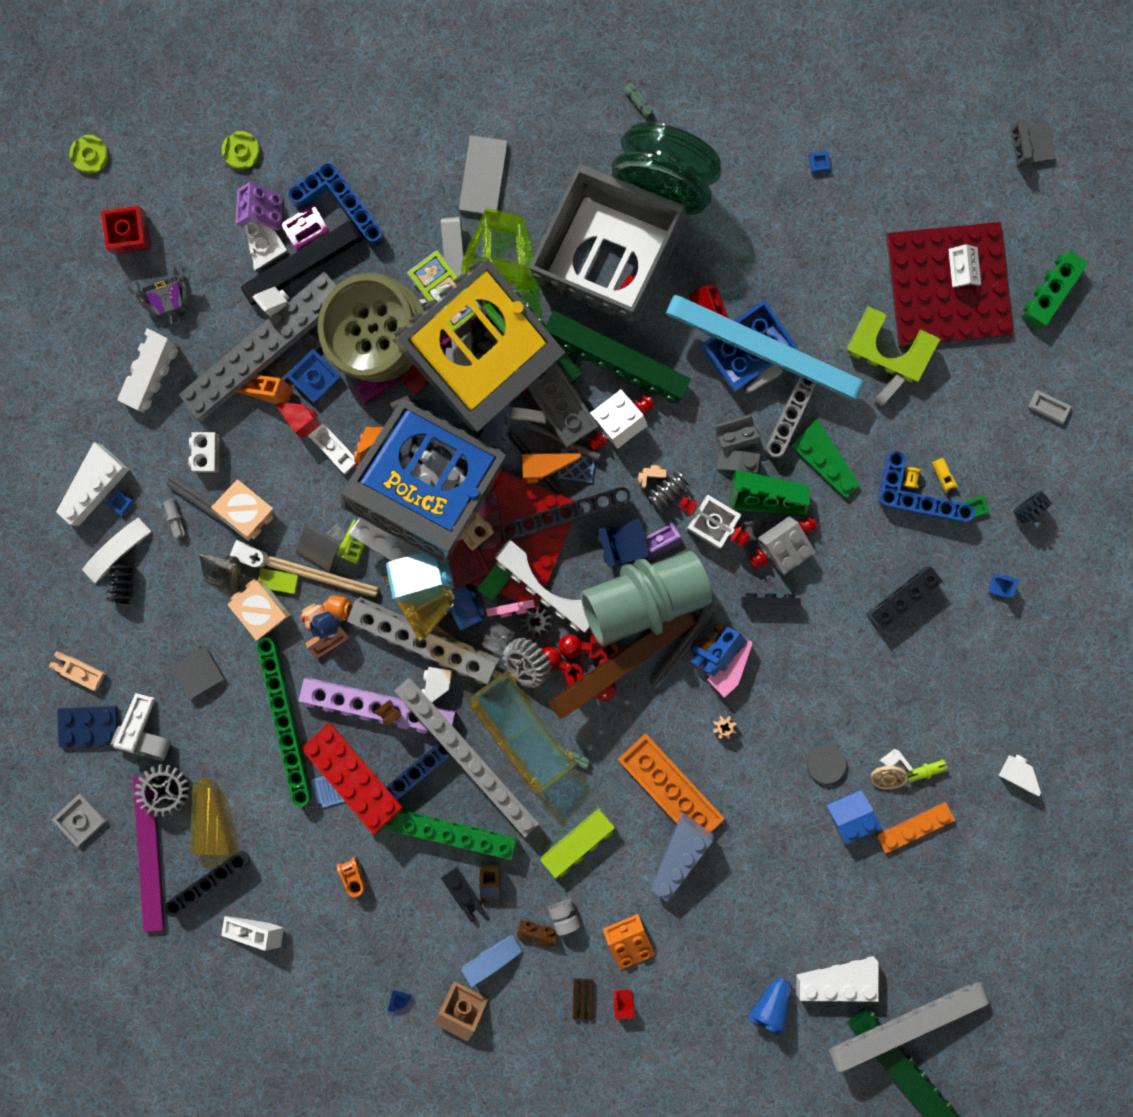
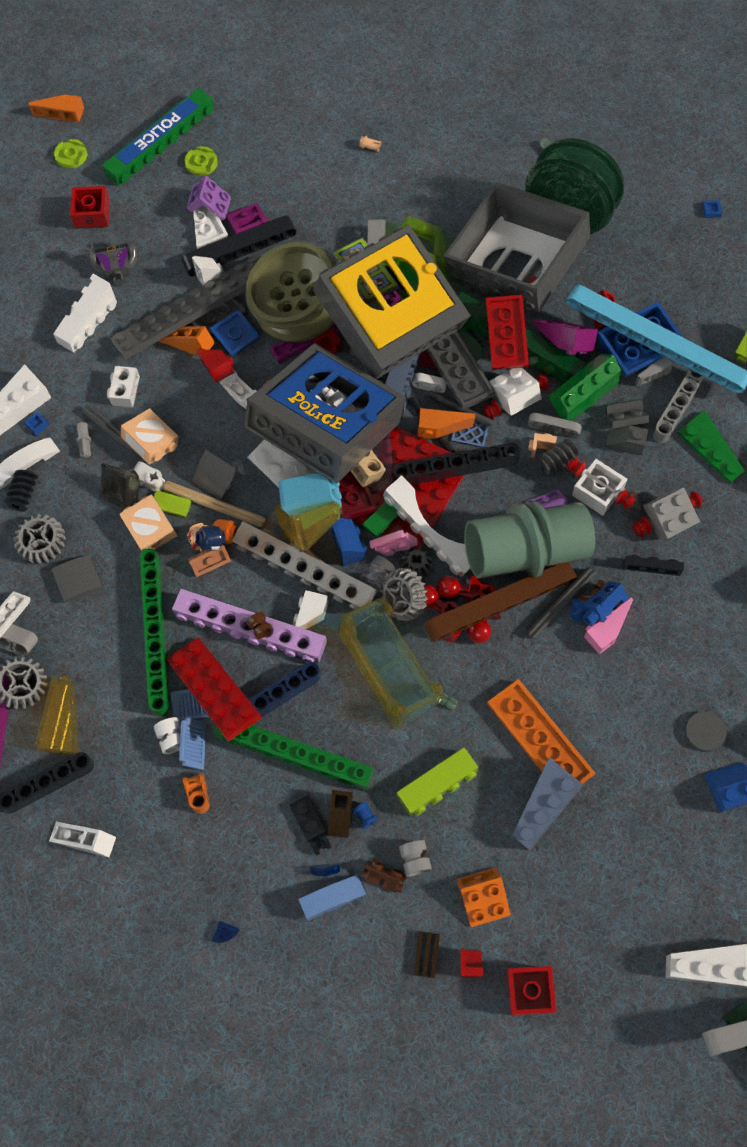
camera: 10 degrees right, 20 degrees down
blue beam [288,163,384,246] -> none
lime slope [337,520,365,564] -> none
light grey brick [394,678,539,837] -> none
medium nougat slope [433,981,488,1041] -> none
light grey tile [459,135,508,217] -> none
dark blue bracket [598,519,650,567] -> none
light nougat gear [713,715,736,739] -> none
green wedge [730,469,810,515] -> none
blue cone [748,977,791,1036] -> none
none -> light grey gear [13,514,66,564]
none -> orange slope [28,94,84,123]
none -> green brick [102,88,214,186]
none -> white wheel [154,717,181,754]
none -> medium blue window [179,718,206,770]
none -> clear blue tile [310,864,340,877]
none -> blue bush [352,801,378,829]
none -> light nougat pin [359,136,381,152]
none -> red plate [486,295,529,370]
none -> red brick [506,966,556,1016]
none -> light grey beam [528,413,582,438]
none -> magenta slope [533,320,598,355]
none -> green slope [548,354,621,421]

